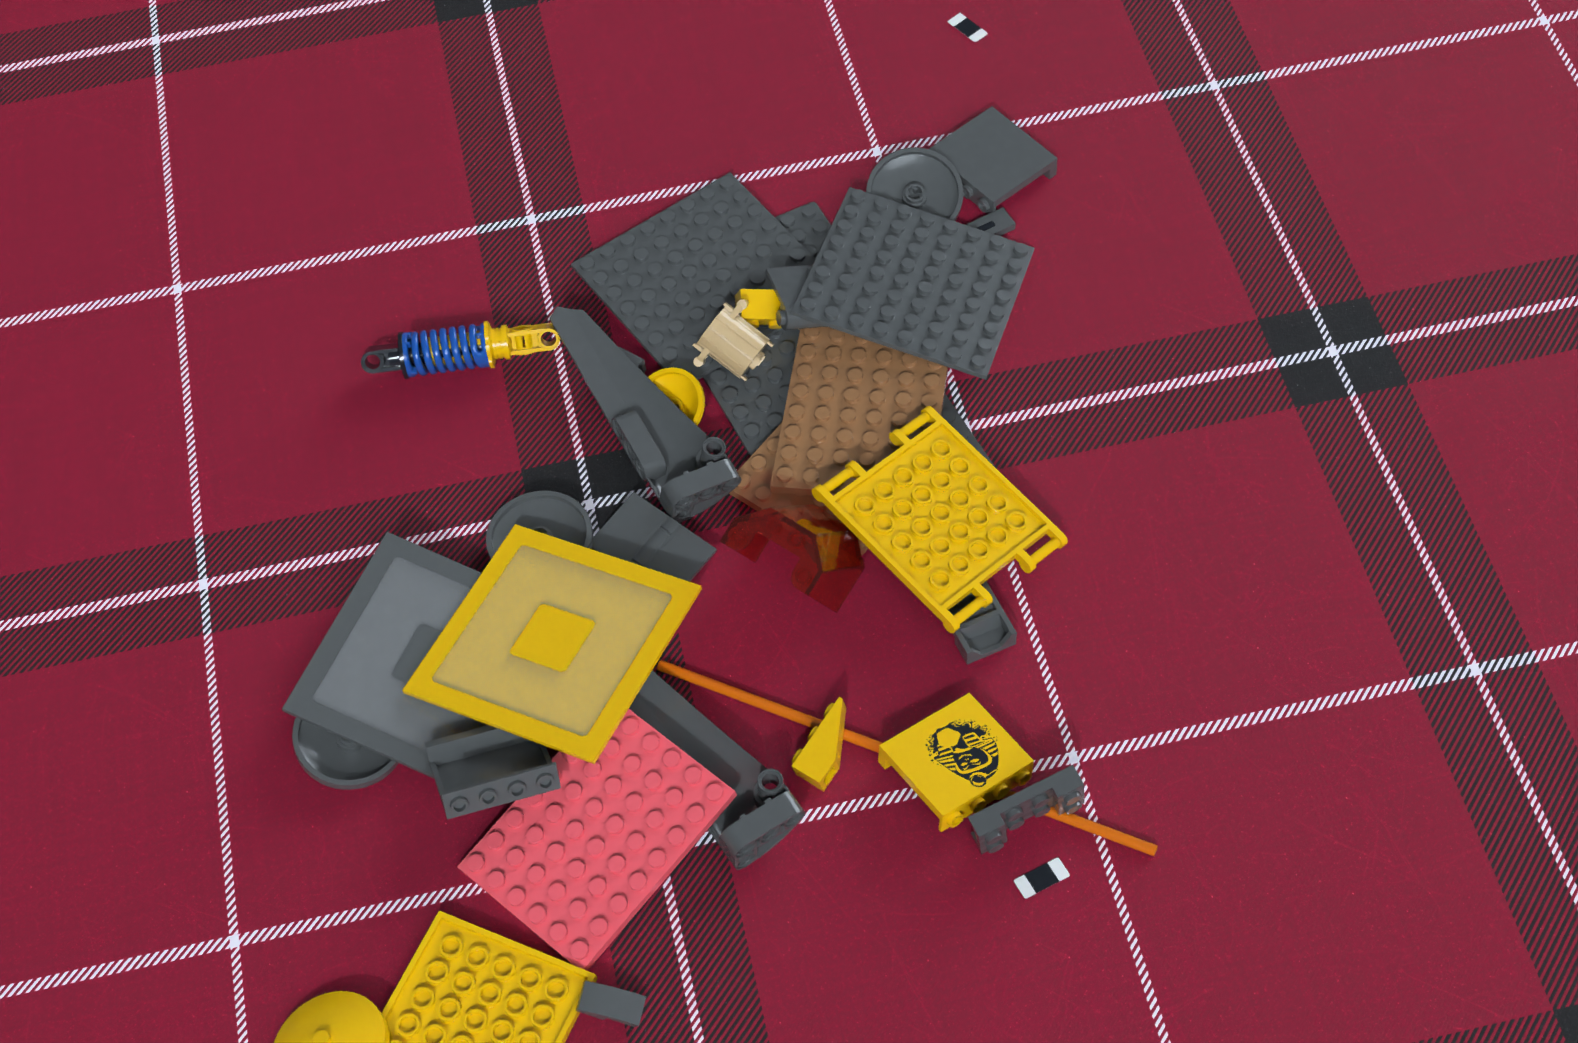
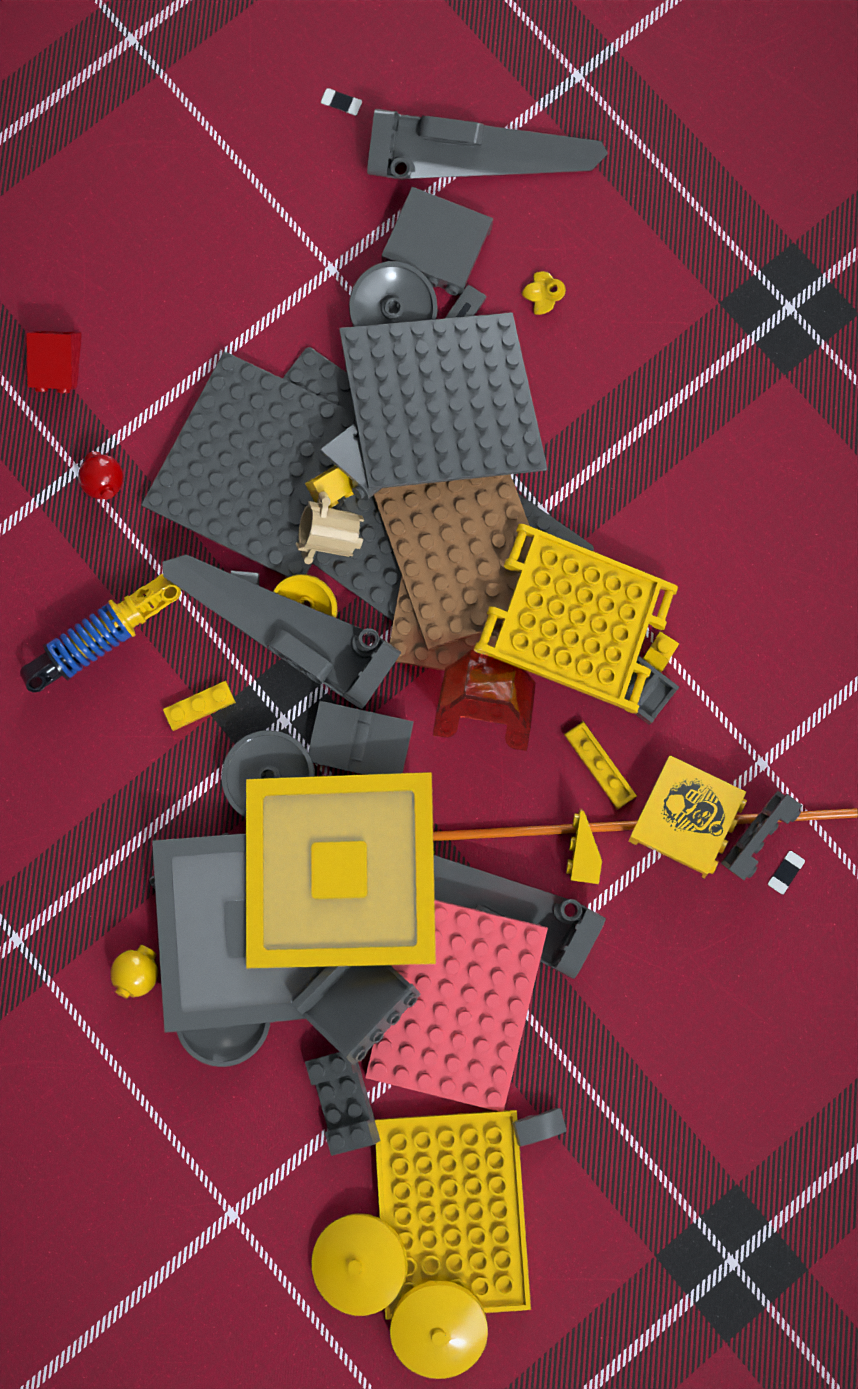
camera: 30 degrees left, 25 degrees up
none -> red slope [26,330,82,393]
none -> red brick [78,451,124,500]
none -> yellow brick [110,945,158,998]
none -> yellow plate [163,681,236,731]
none -> dark grey piece [305,1052,381,1156]
none -> dark grey panel [367,109,608,180]
none -> yellow plate [522,271,566,315]
none -> yellow tile [564,722,636,810]
none -> yellow slope [643,632,679,672]

